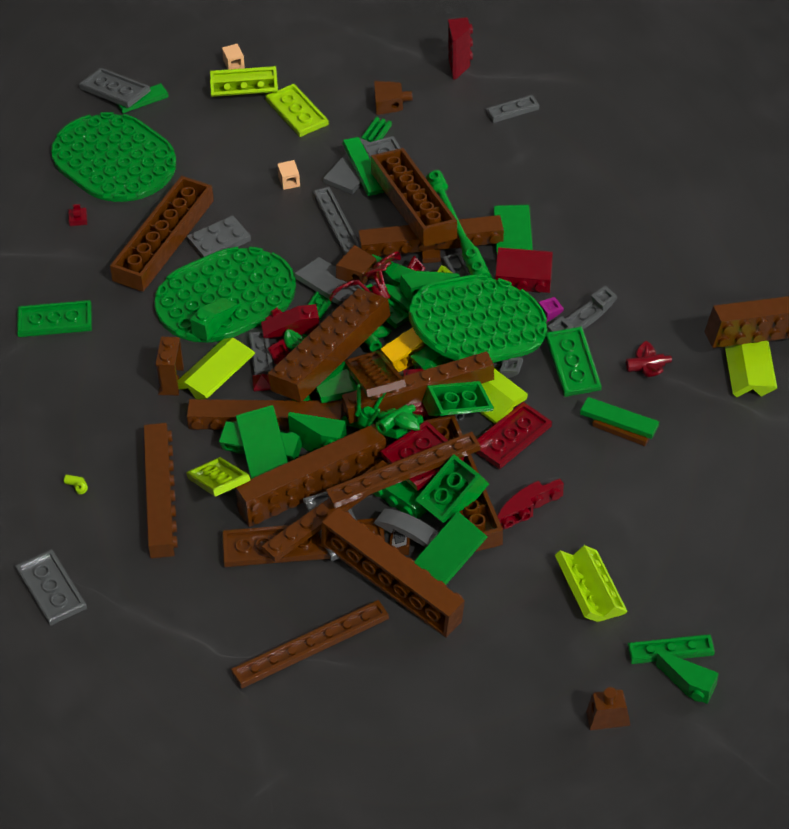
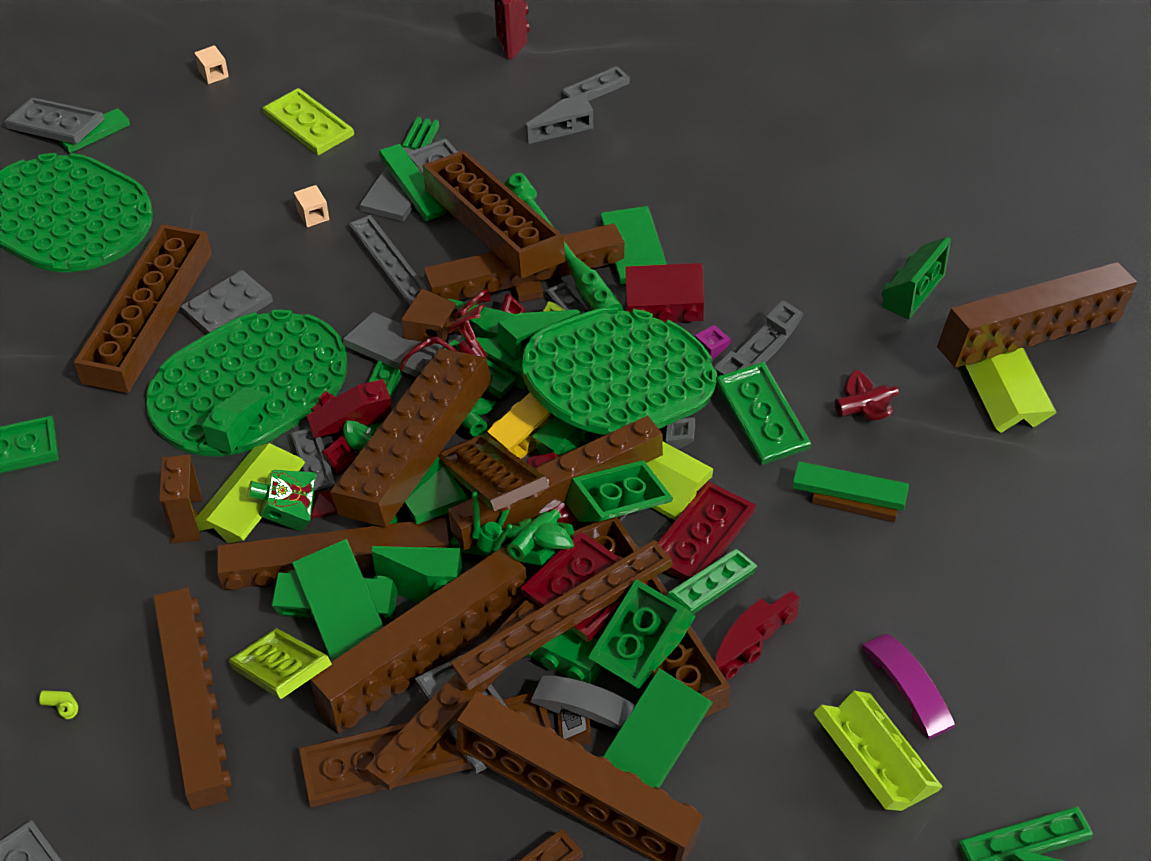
camera: 10 degrees left, 0 degrees up
dark red tile [69,204,87,226] -> none
lime slope [210,66,278,97] -> none
reddish brown torso [374,81,412,115] -> none
none -> green torso [247,470,316,532]
none -> dark grey slope [526,94,594,144]
none -> tile [667,549,758,614]
none -> magenta slope [862,633,955,740]
none -> green slope [881,237,951,319]

